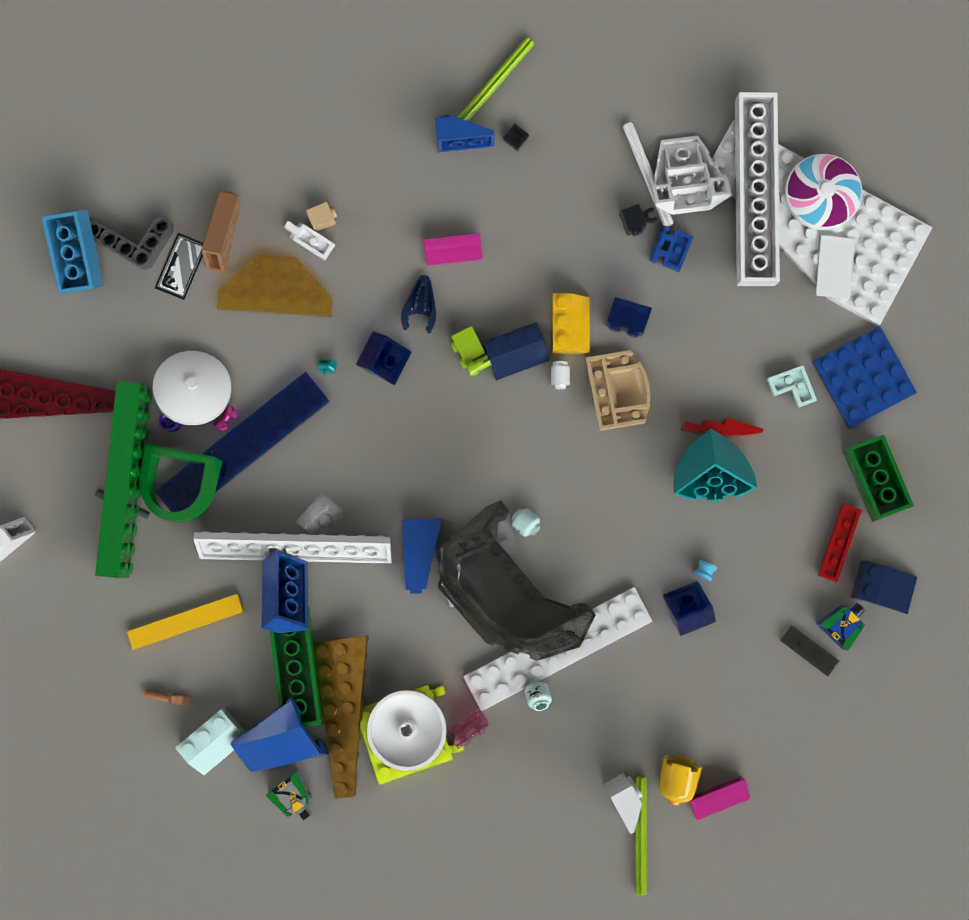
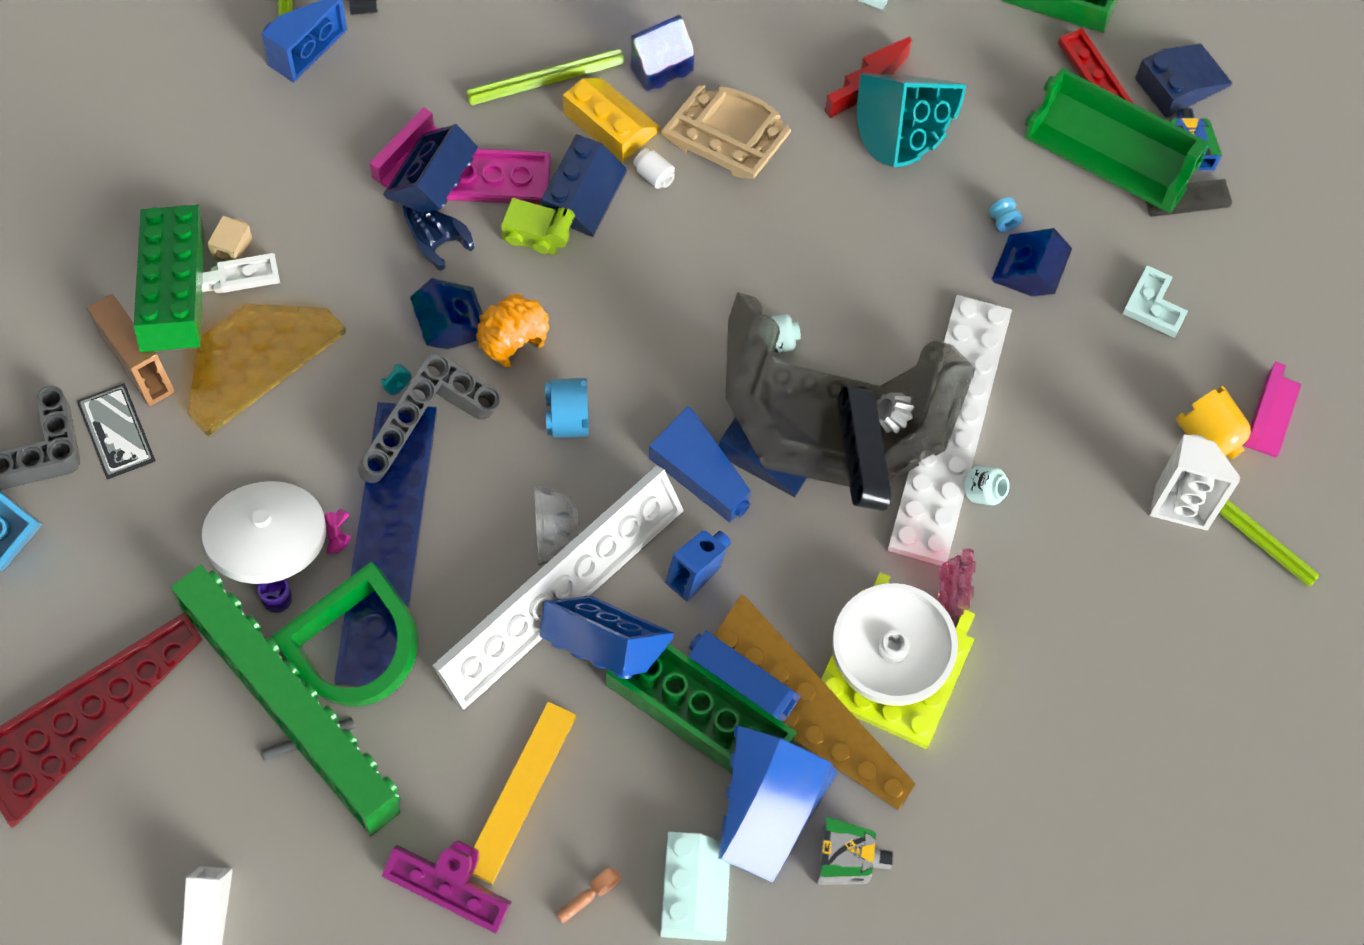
camera: 50 degrees left, 20 degrees down
none -> green brick [133,205,204,352]
none -> dark grey beam [358,354,500,483]
none -> magenta plate [381,840,512,934]
none -> dark blue slope [383,124,478,213]
none -> dark pink tile [447,149,551,205]
none -> lime axle [467,48,624,105]
none -> light orange hair [476,293,549,368]
none -> dark azure brick [545,378,589,438]
none -> blue torso [665,530,731,602]
none -> blue slope [688,631,802,722]
none -> black beam [837,385,891,511]
none -> light grey piece [876,393,915,433]
none -> green panel [1024,68,1209,213]
none -> light aqua plate [1123,265,1188,338]

